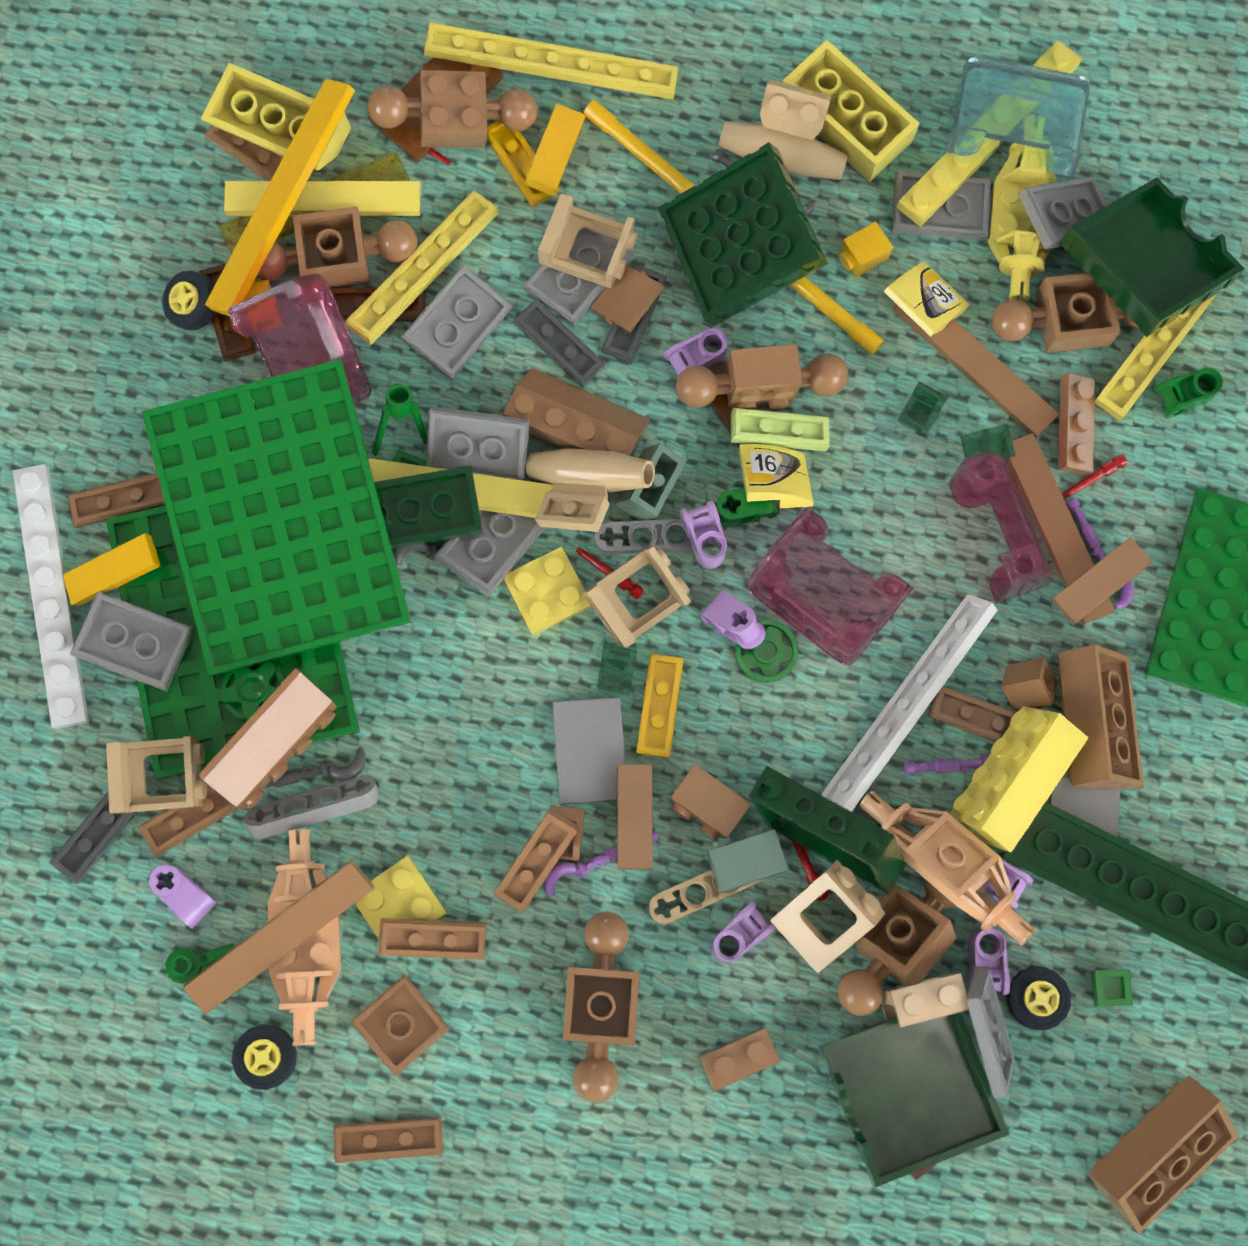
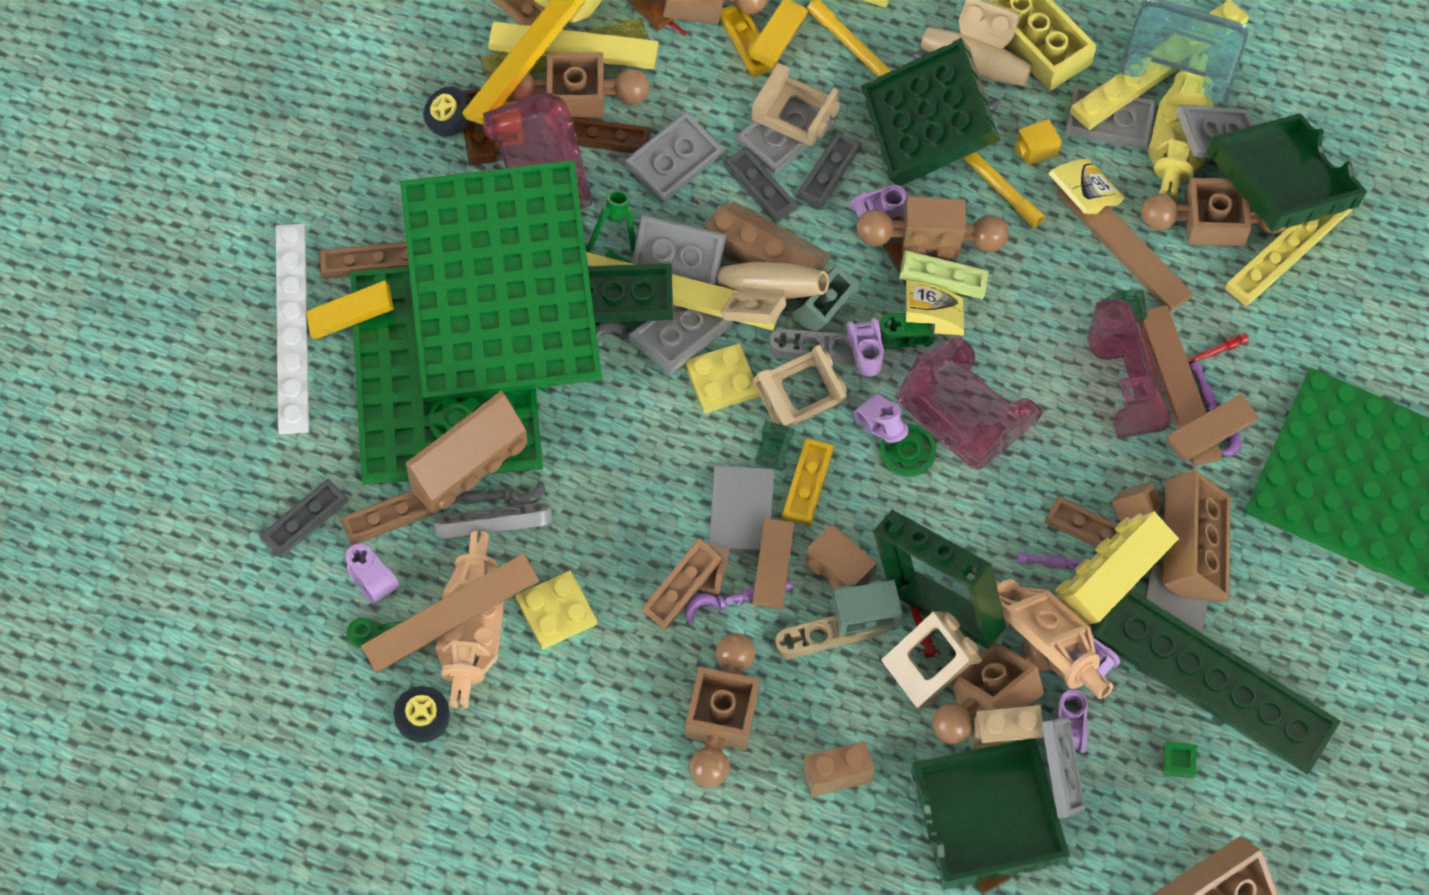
camera: 10 degrees right, 15 degrees down
light grey tile [70,592,195,692] -> none
tan window [106,736,207,813] -> none
medium nougat tile [334,1117,444,1163] -> none
light yellow tile [345,190,499,345] -> none
medium nougat tile [350,975,450,1077] -> none
medium nougat tile [378,918,487,960] -> none
red piece [576,547,643,599] -> none
medium nougat piece [590,265,664,332] -> none
lavender piece [710,900,776,963] -> none
white plate [821,594,998,812] -> none
clear green panel [898,382,948,436] -> none
black wheel [1007,967,1071,1030] -> none
medium nougat plate [1058,373,1095,475] -> none
green piece [1153,367,1223,419] -> none

